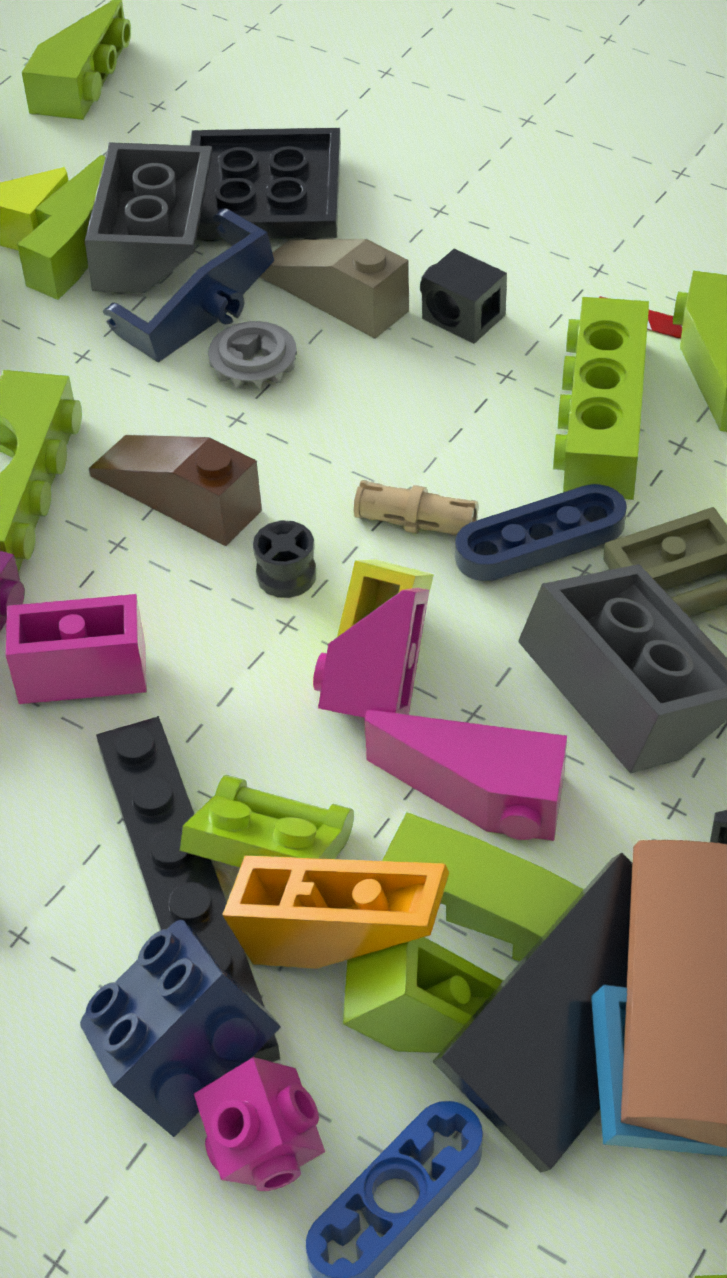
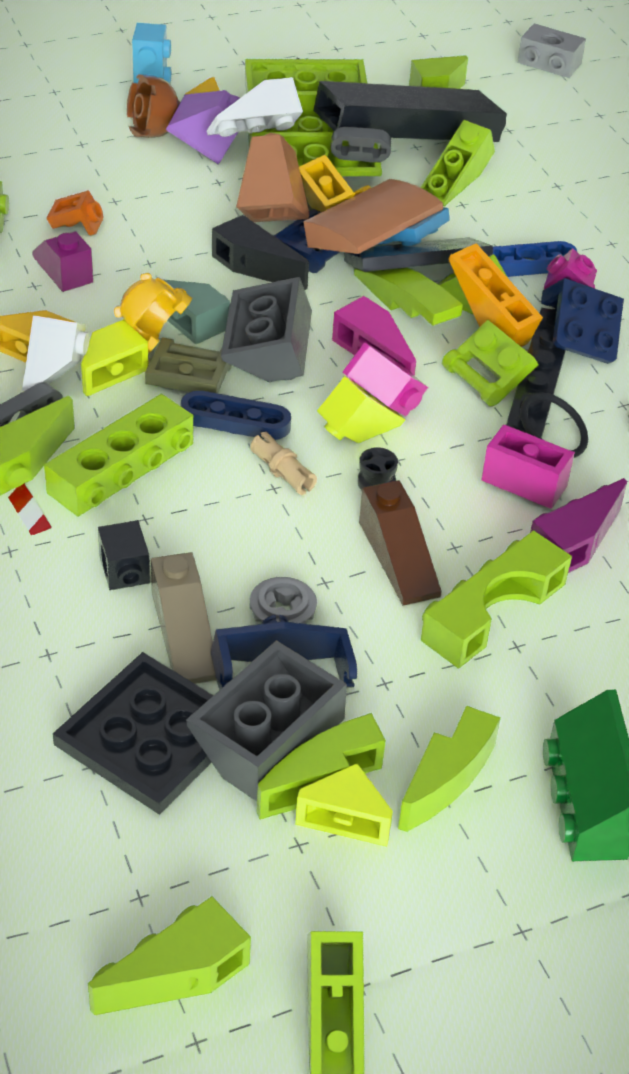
camera: 150 degrees left, 5 degrees down
none -> black tyre [520,392,589,458]

